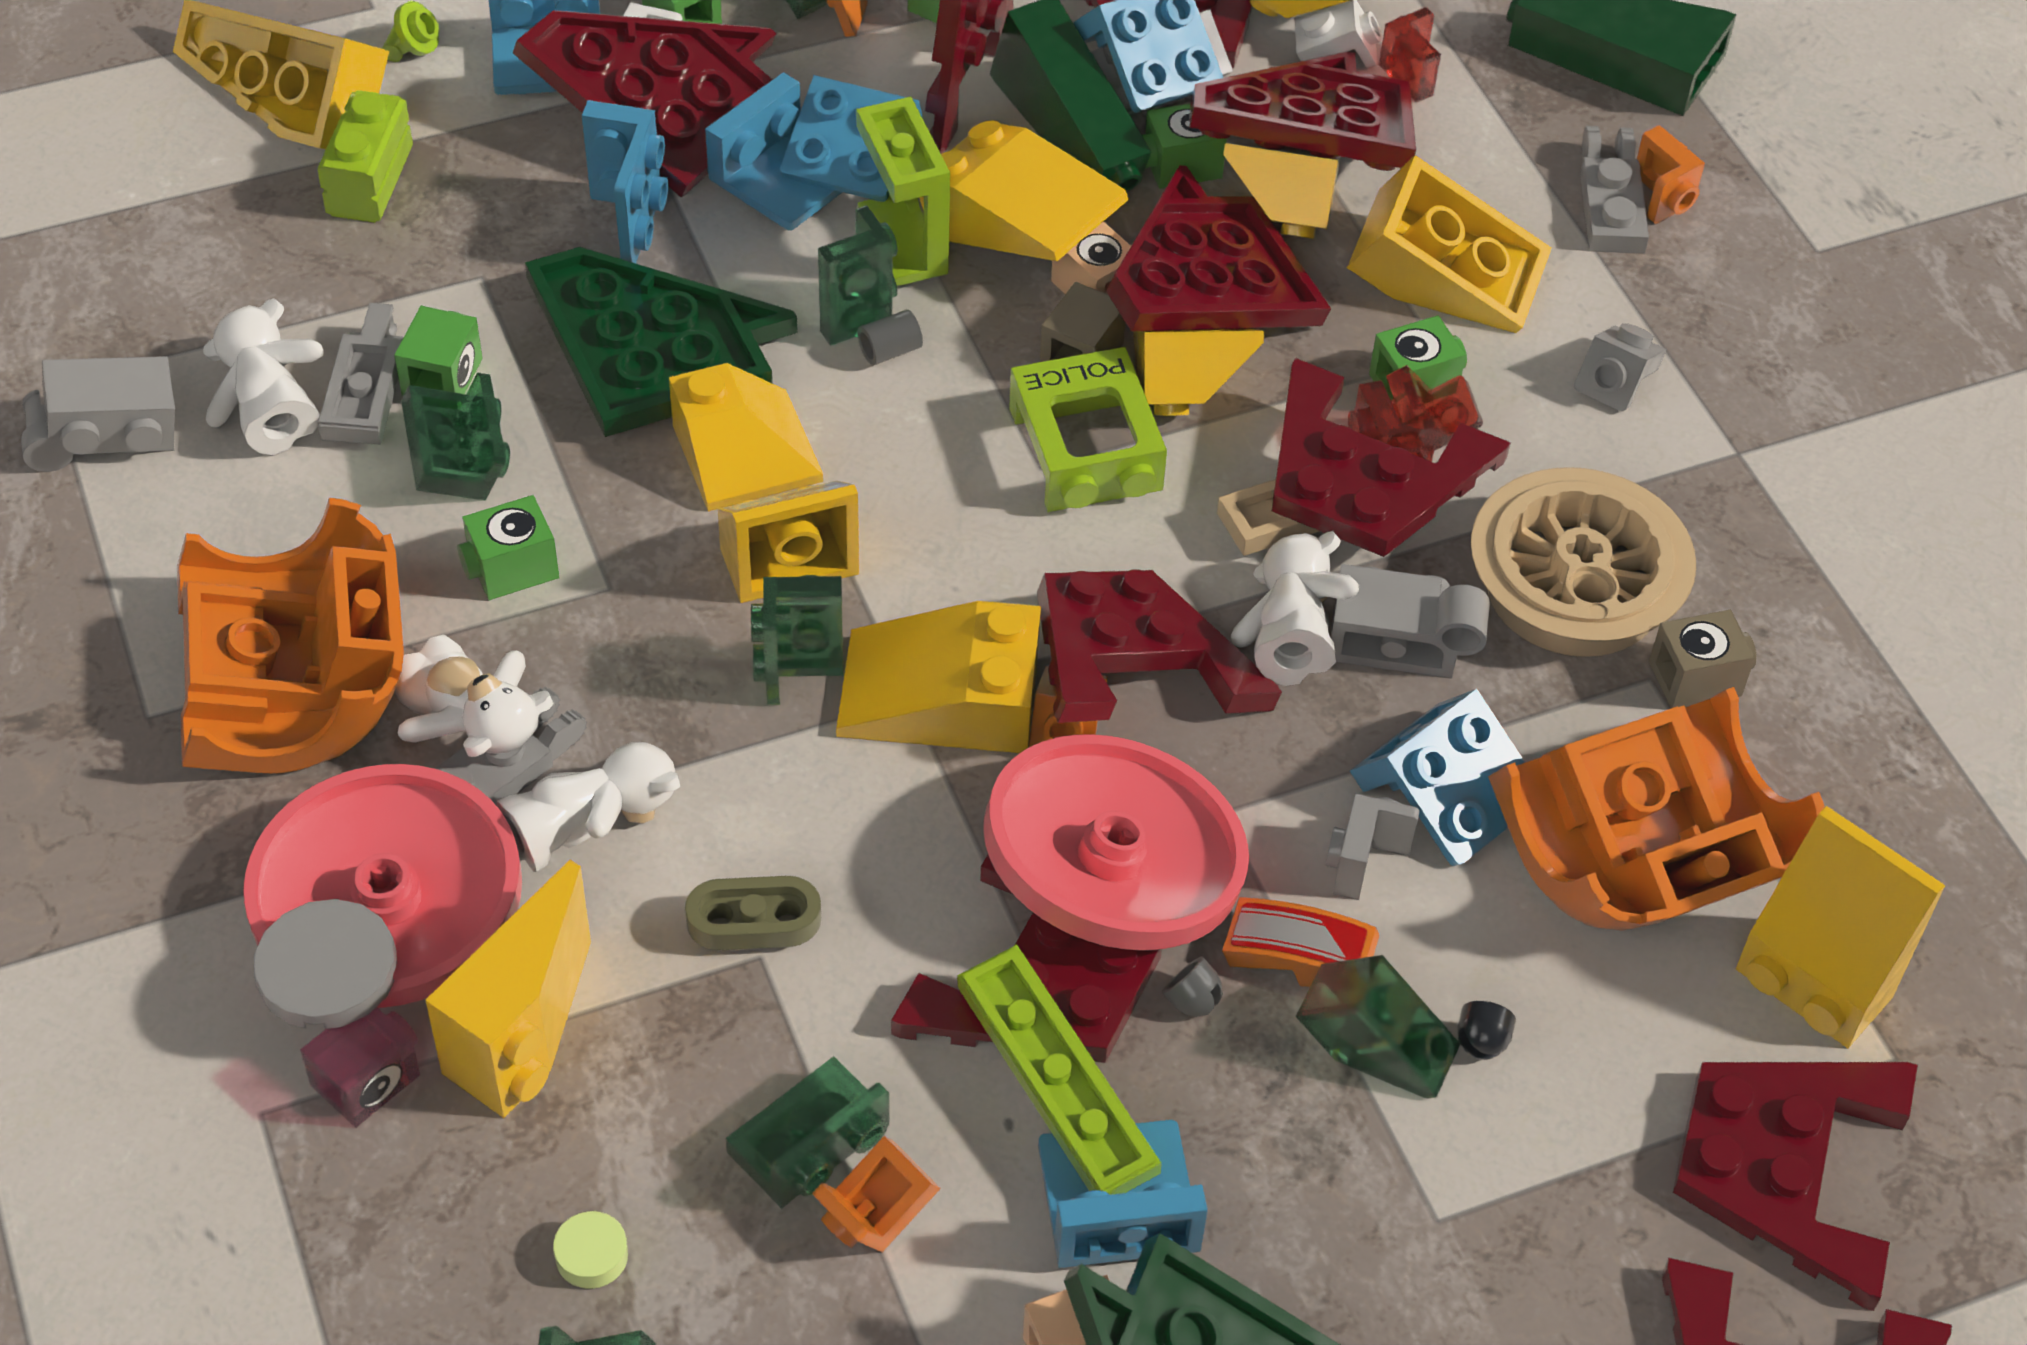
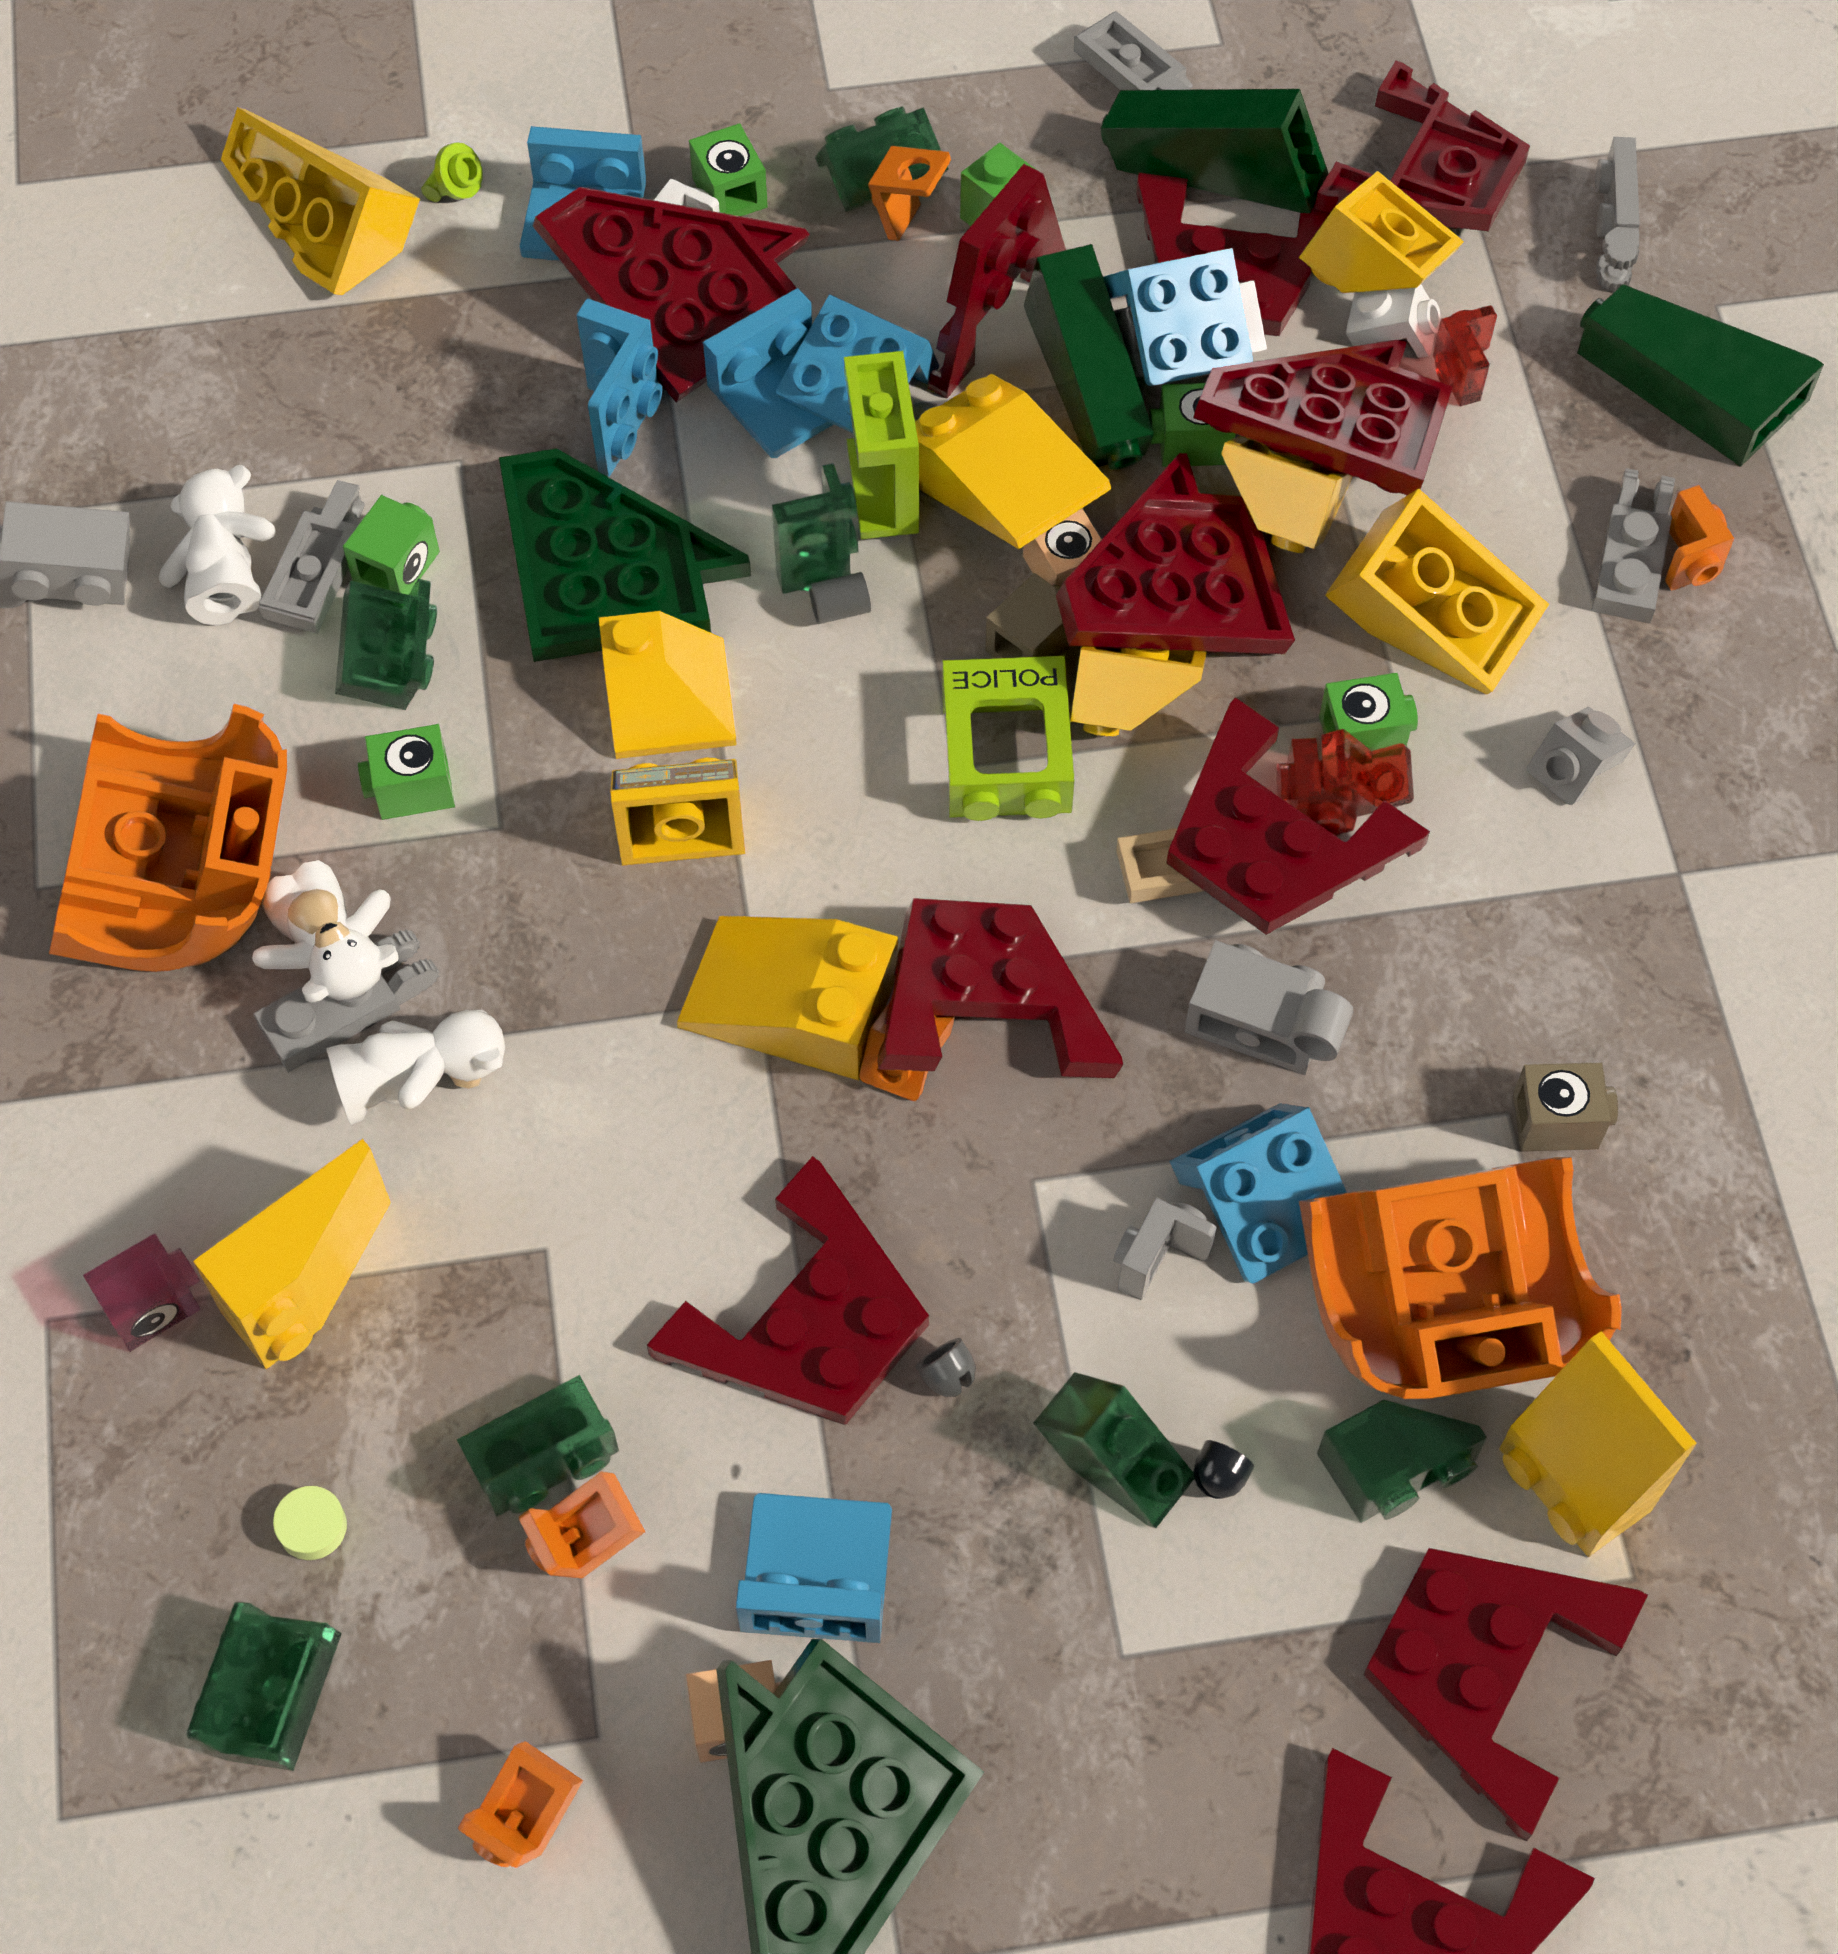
camera: 15 degrees right, 10 degrees up
coral dish [244,764,522,1008] -> none
light grey tile [254,899,397,1029] -> none
lime brick [317,90,413,223] -> none
olive plate [685,876,821,950] -> none
clear green bracket [751,575,843,705] -> none
lime tile [957,945,1162,1195] -> none
coral dish [983,734,1249,950] -> none
slope [1222,897,1379,990] -> none
white piece [1231,531,1359,686] -> none
tan piece [1471,467,1696,657] -> none
none -> clear green slope [1317,1399,1487,1523]

